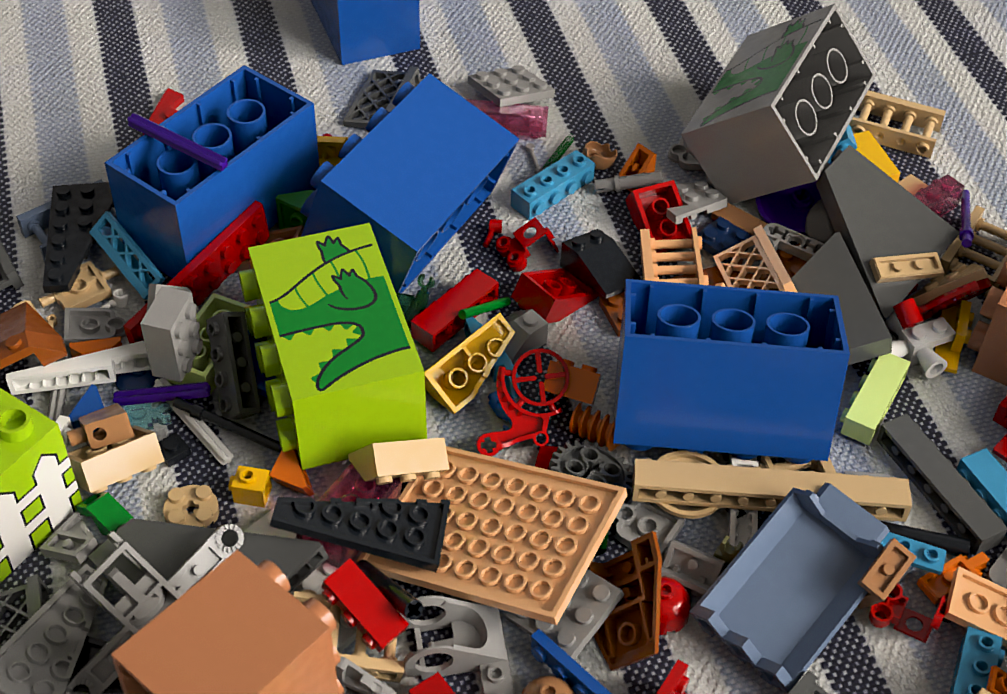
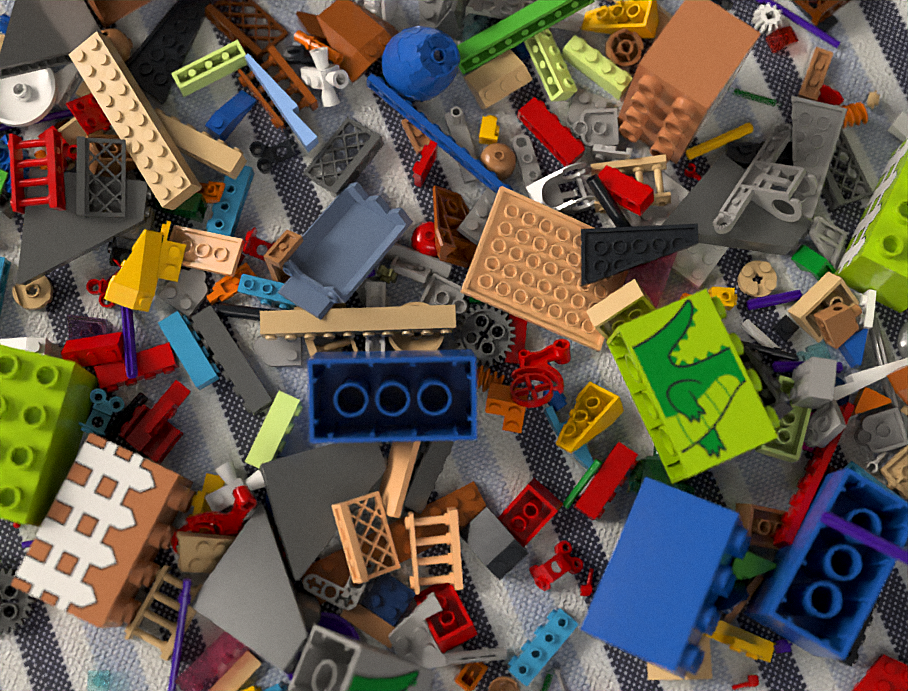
camera: 170 degrees right, 30 degrees up
light grey slope [504,309,548,364] -> none
tan tile [869,252,945,283] -> none
none -> dark purple axle [746,290,802,310]

